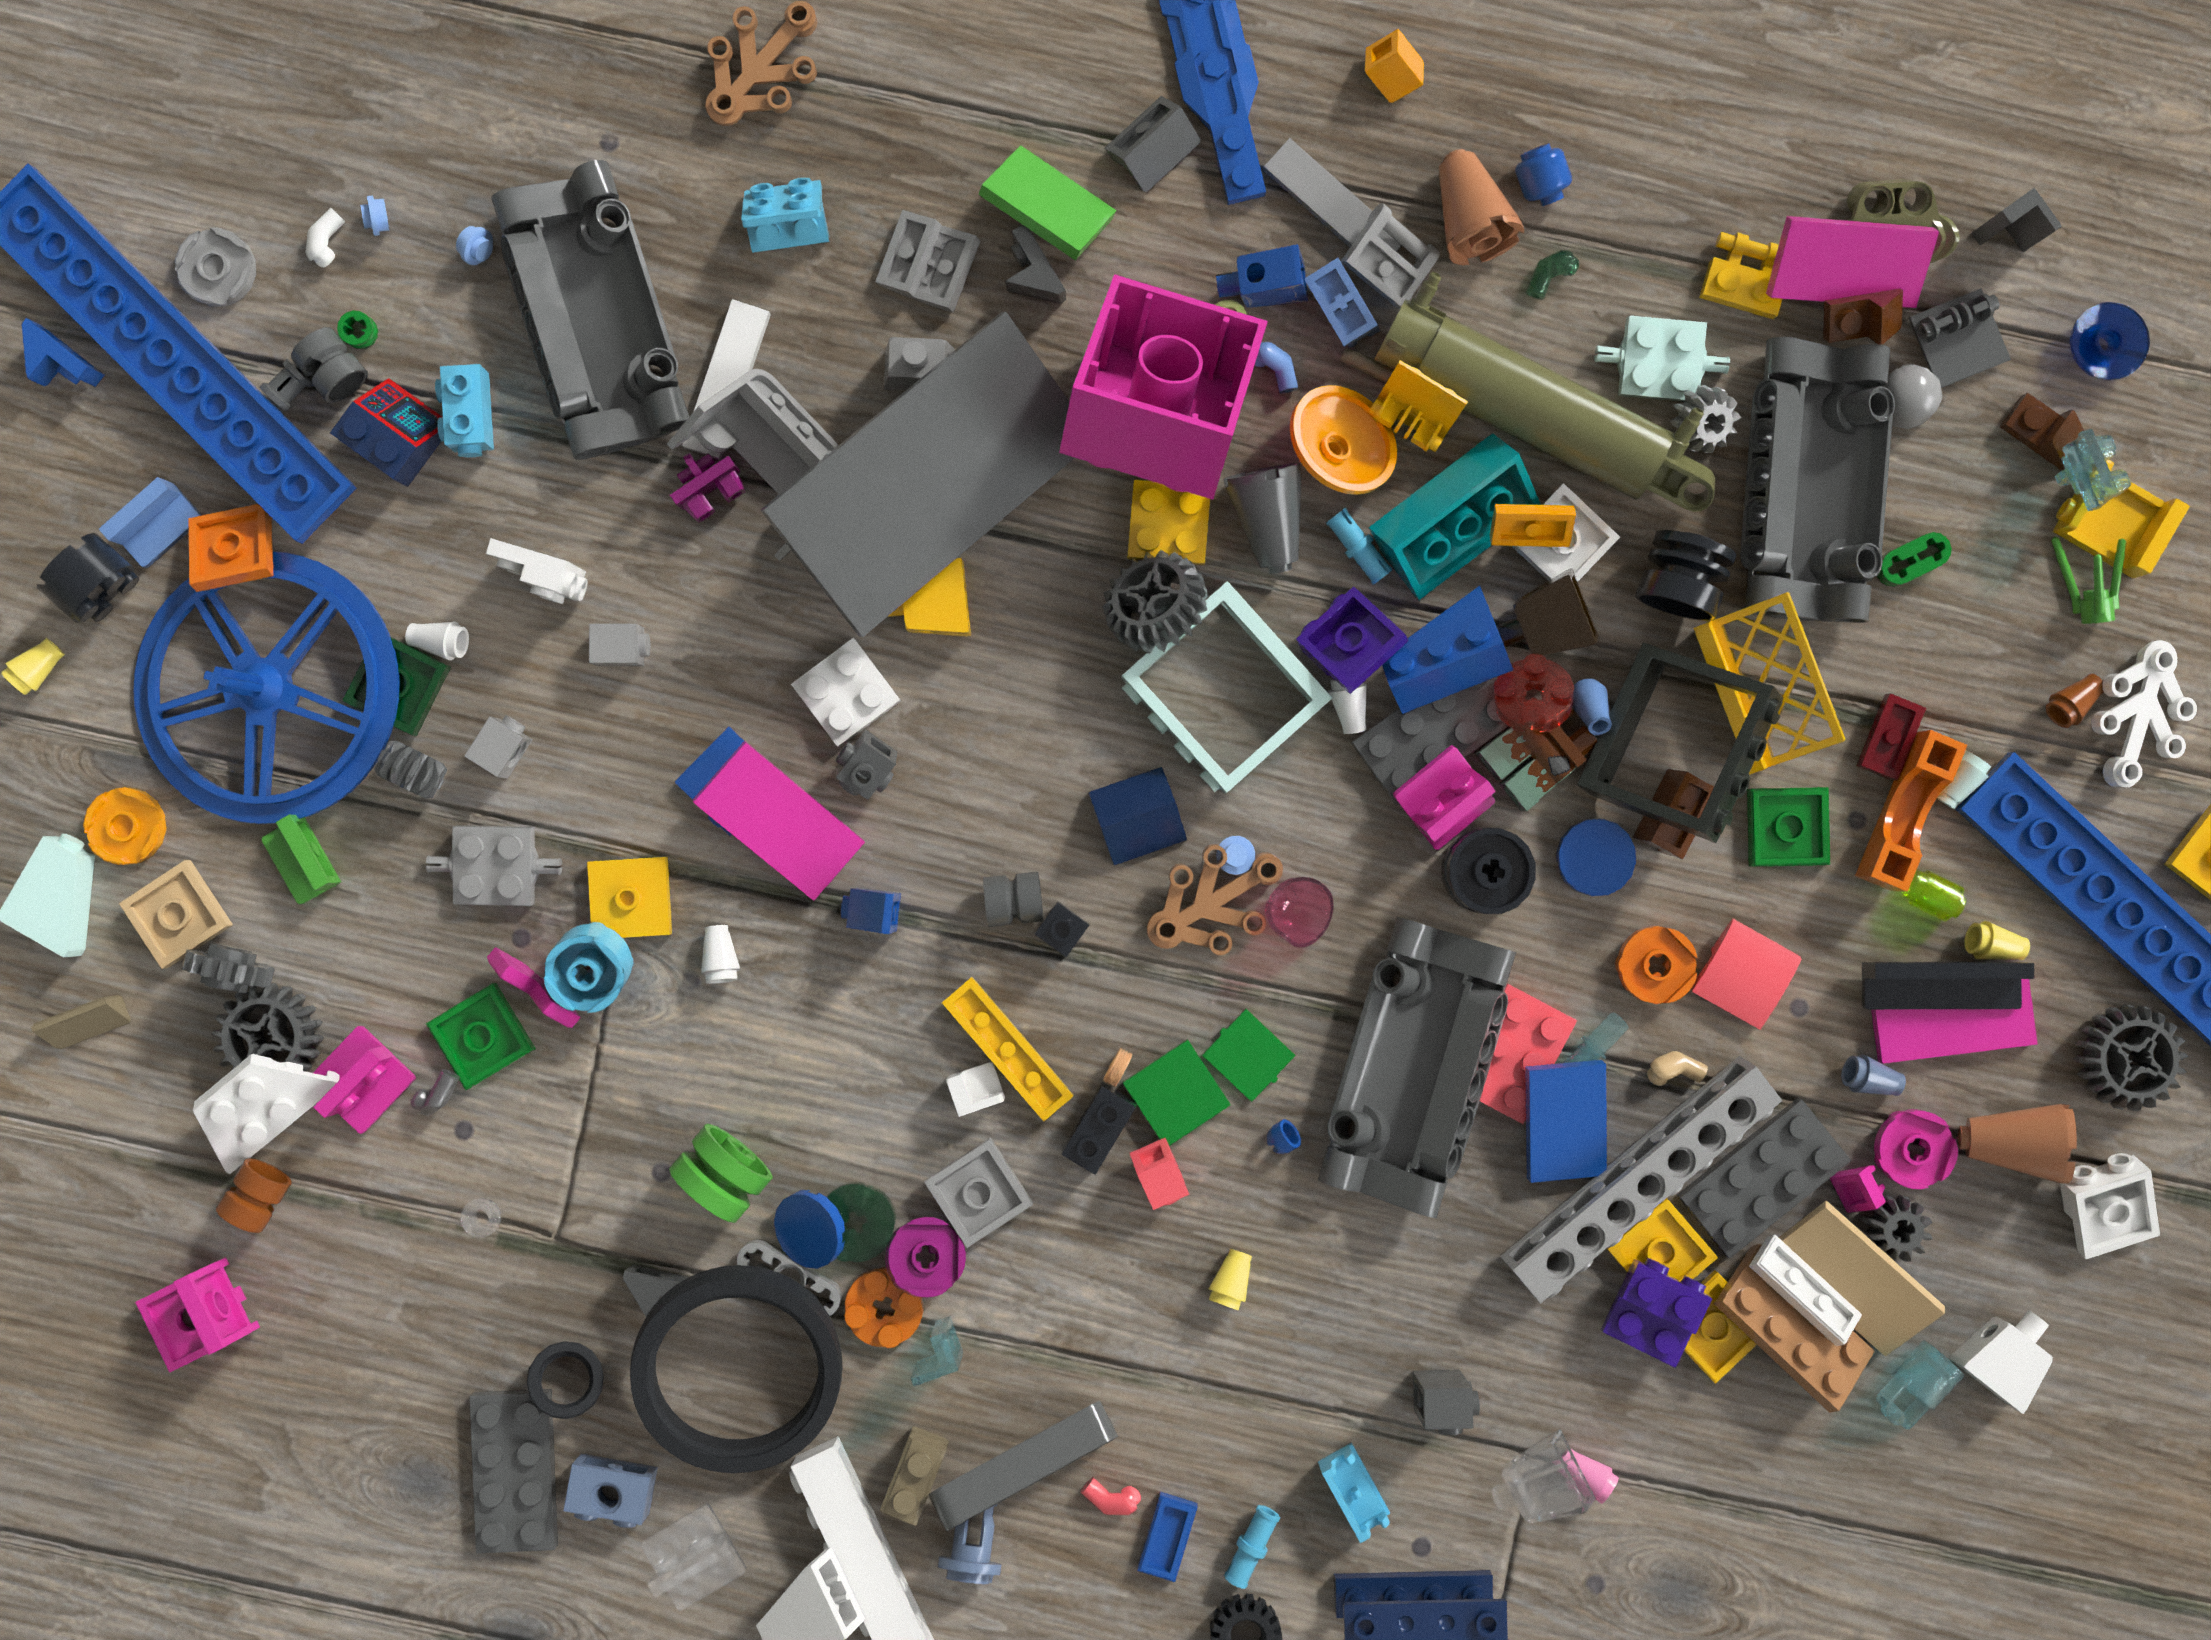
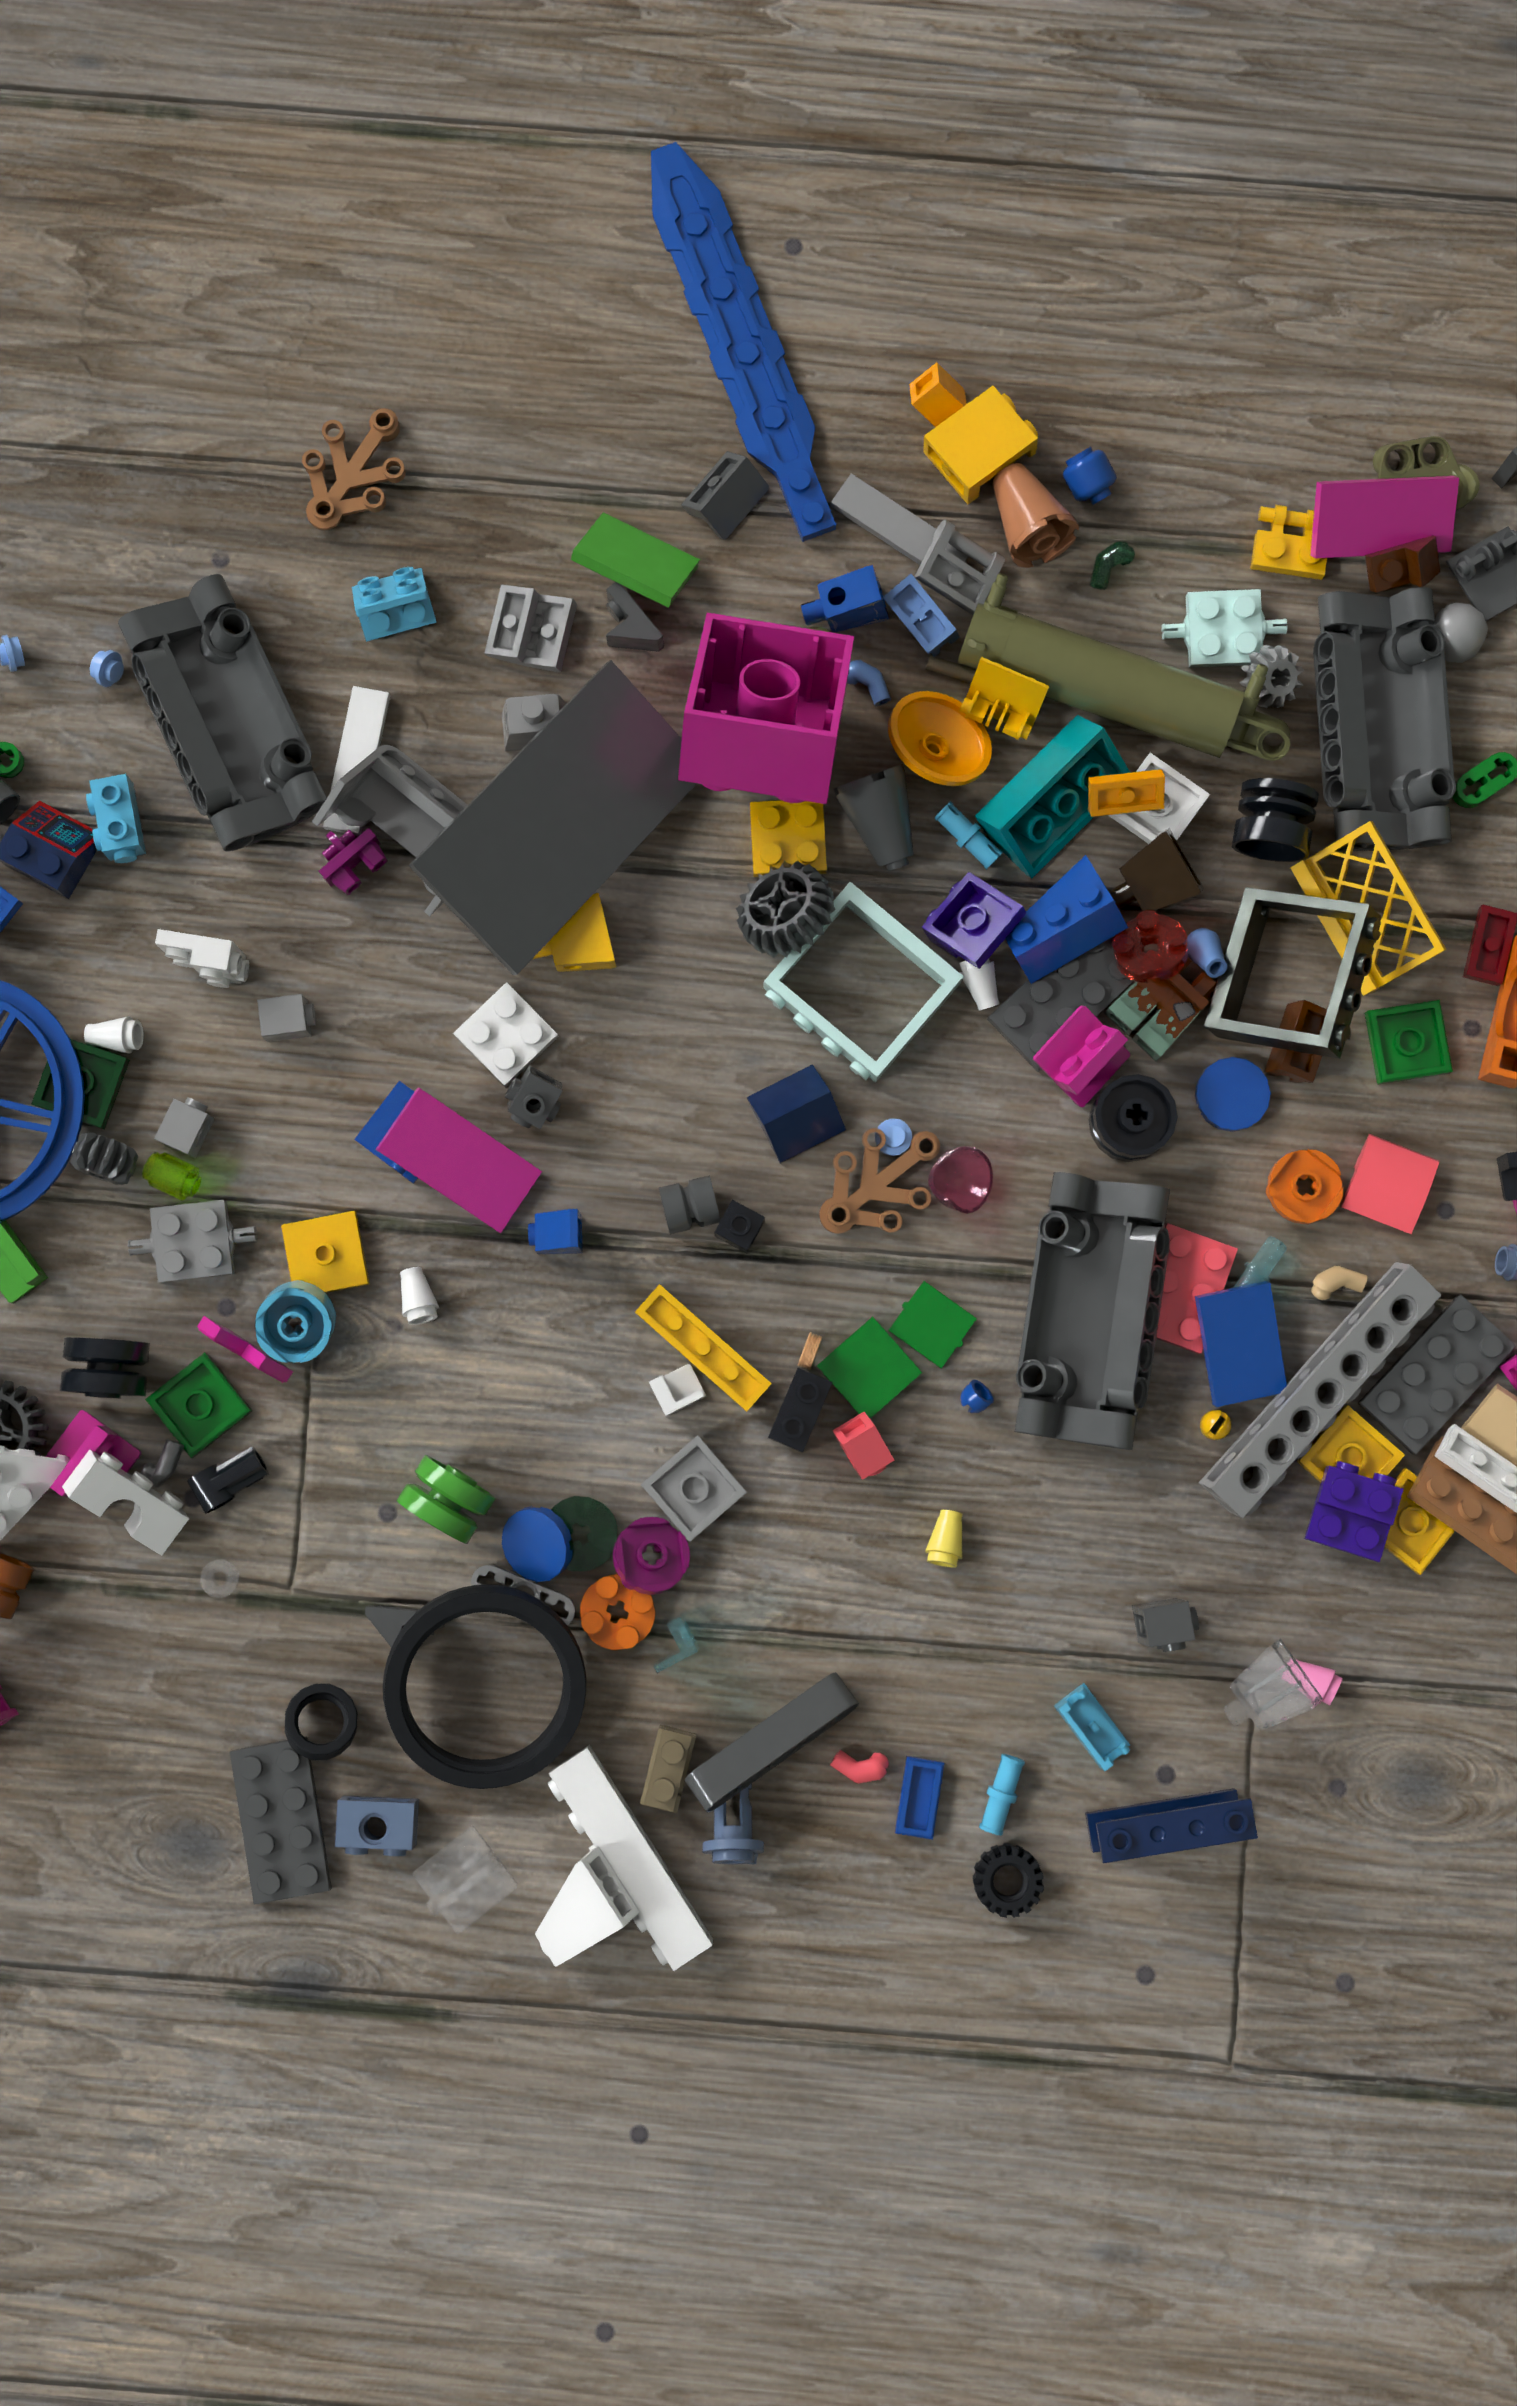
camera: 10 degrees left, 5 degrees down
none -> black wheel [60,1337,150,1399]
none -> white arch [62,1450,189,1556]
none -> clear neon green brick [142,1152,202,1201]
none -> black piece [187,1446,269,1514]
none -> yellow panel [924,386,1038,505]
none -> yellow hinge [1200,1410,1232,1440]

